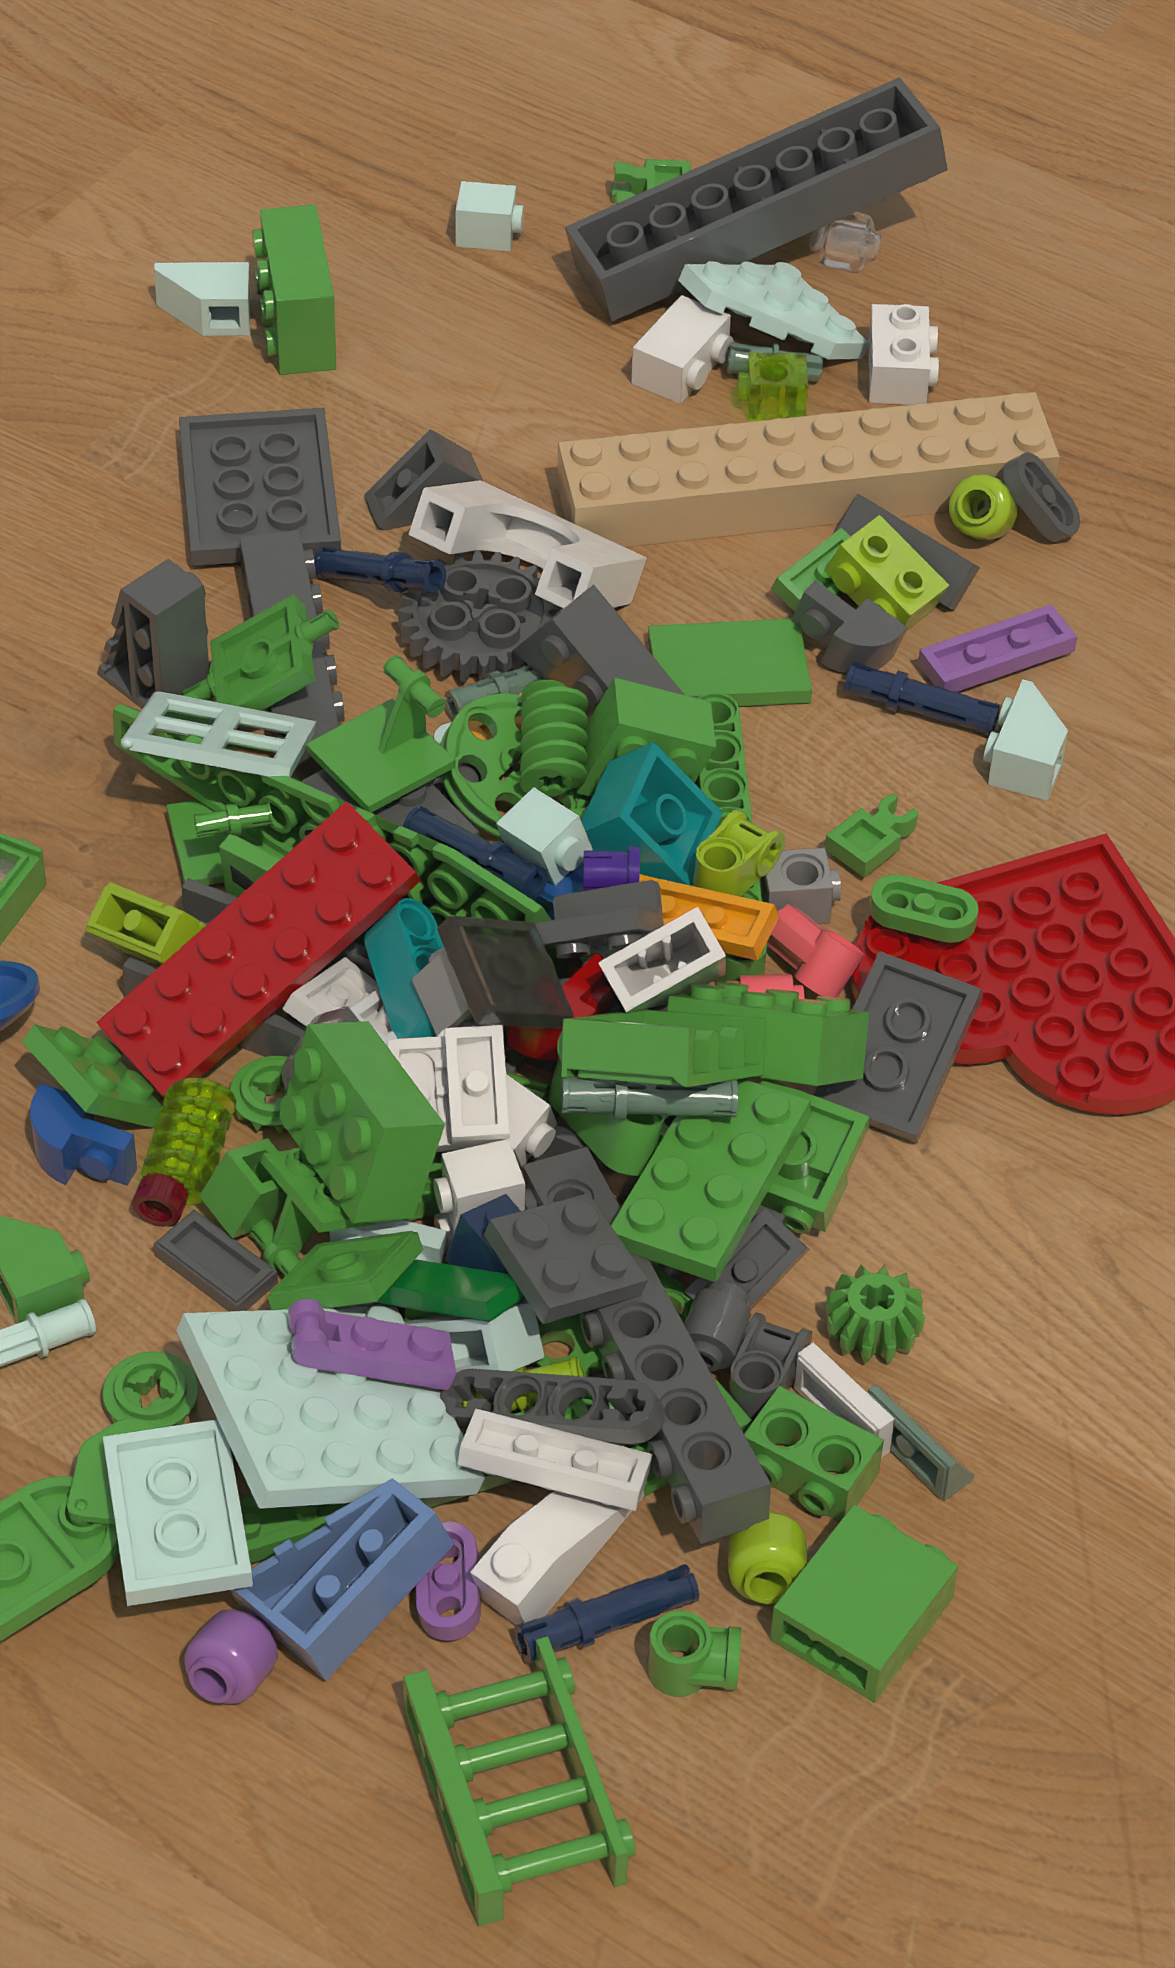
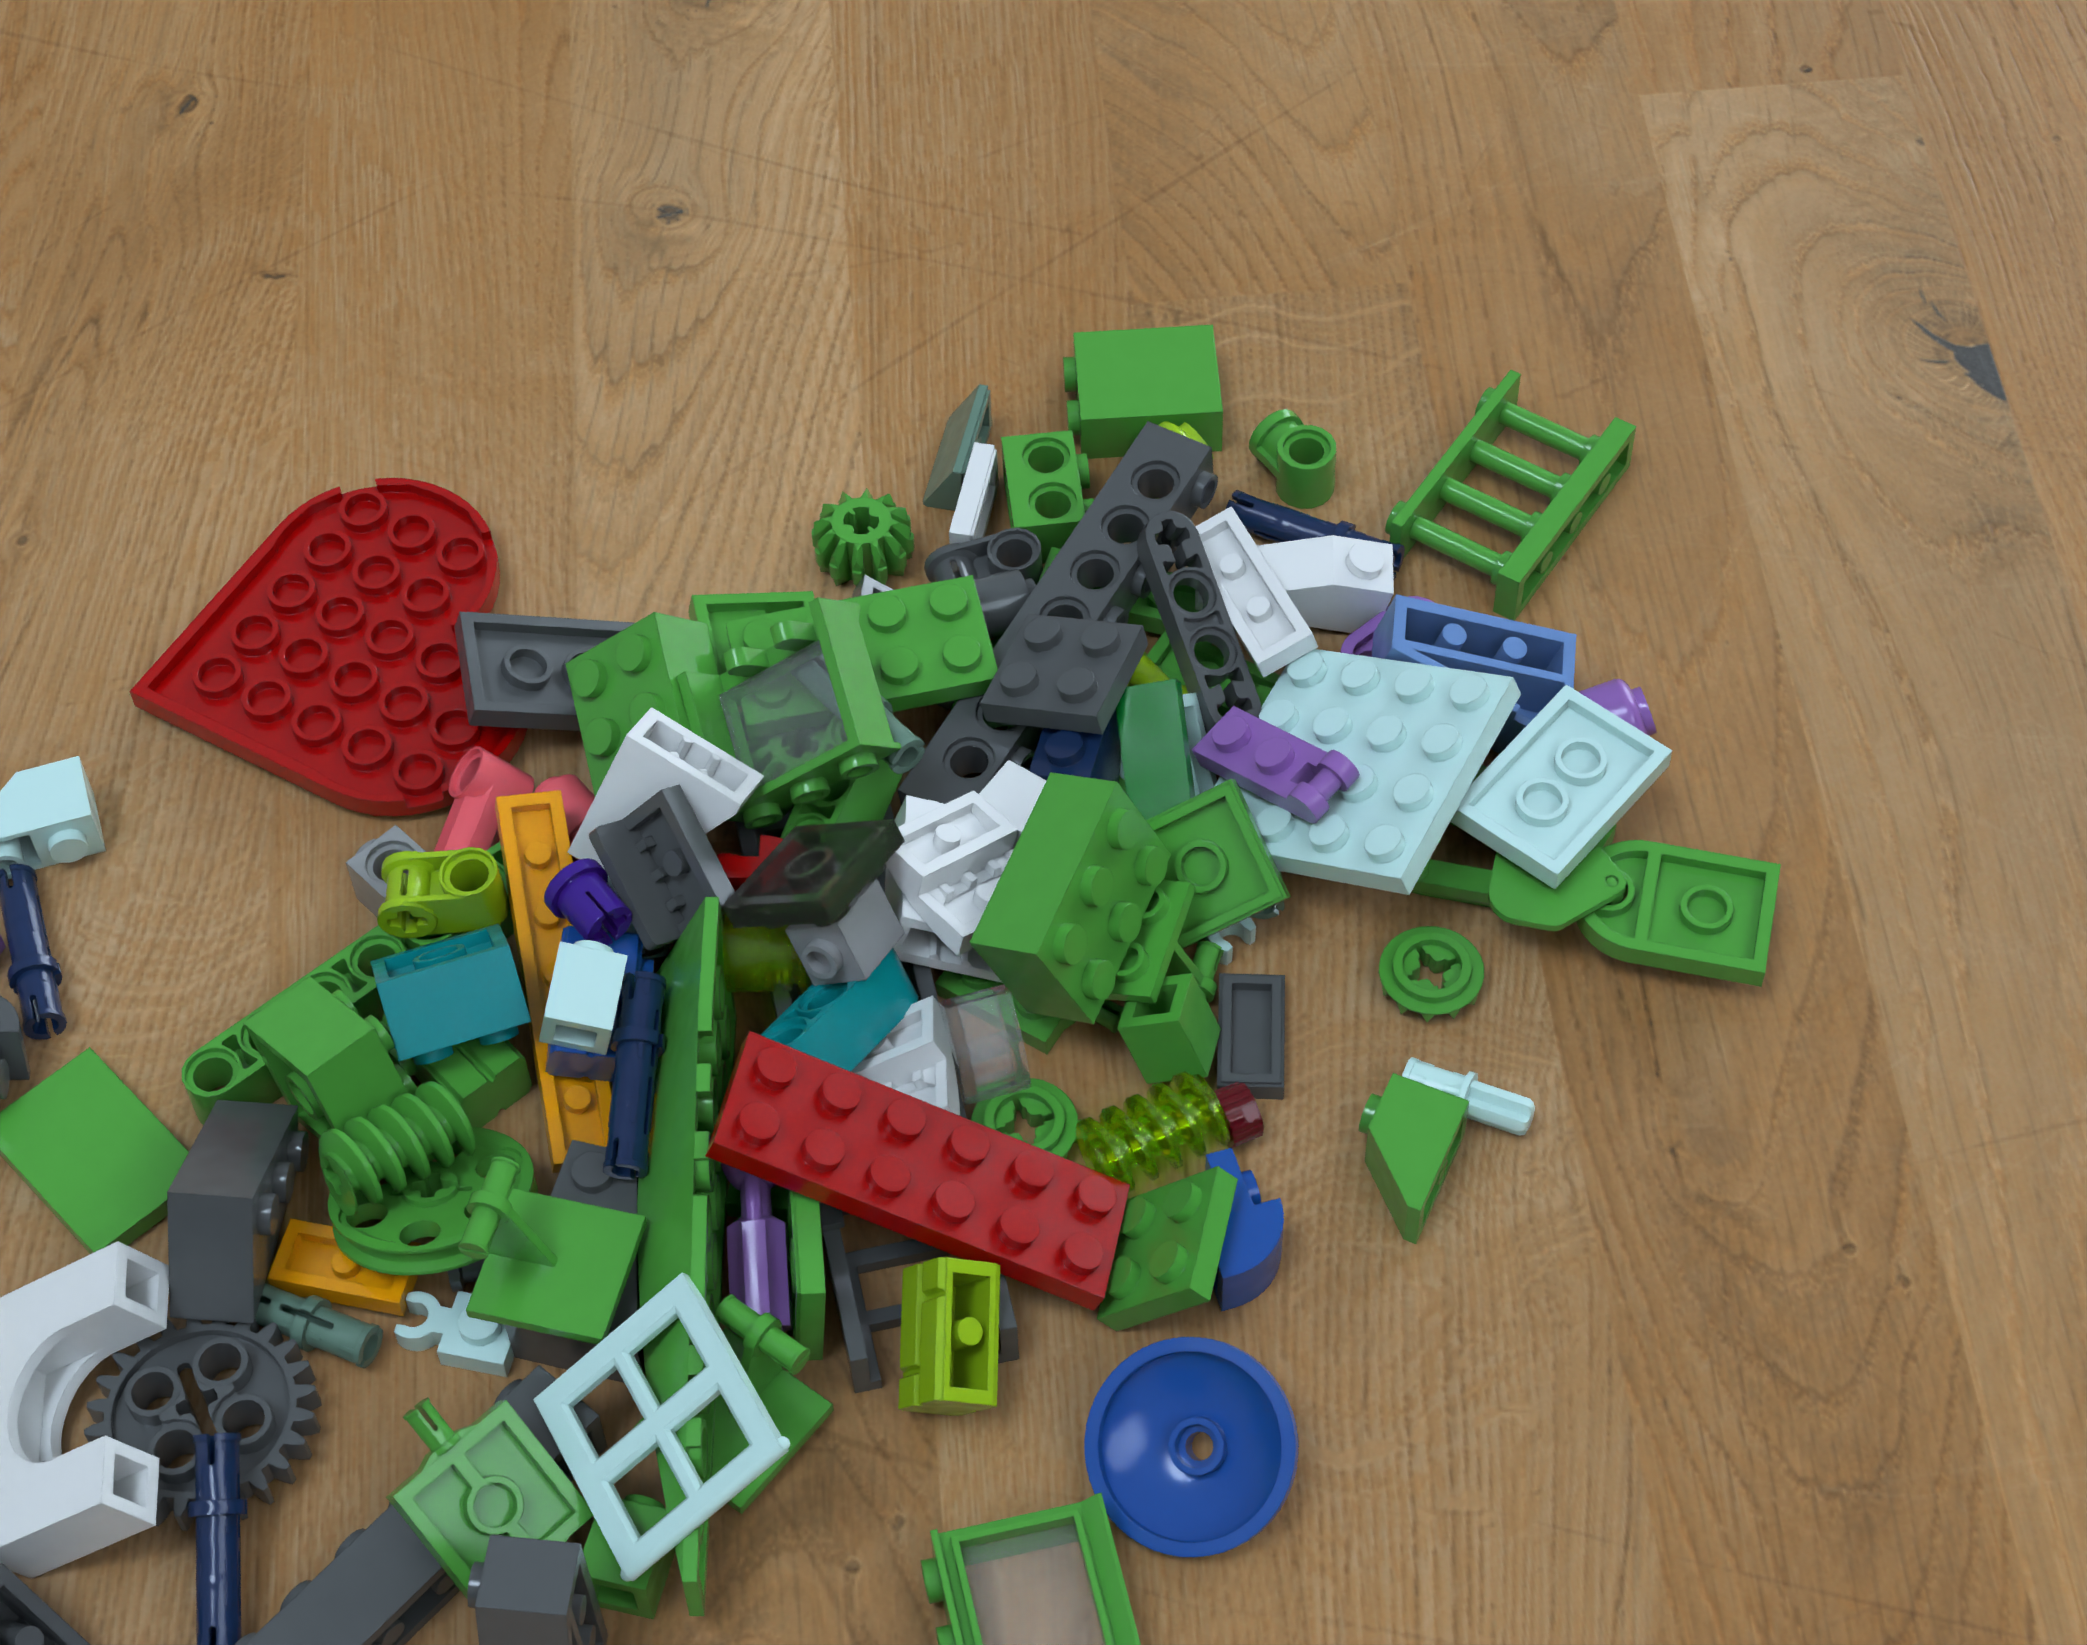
camera: 125 degrees left, 5 degrees up
bright green plate [825,794,918,877] -> none
bright green plate [869,874,978,943] -> none

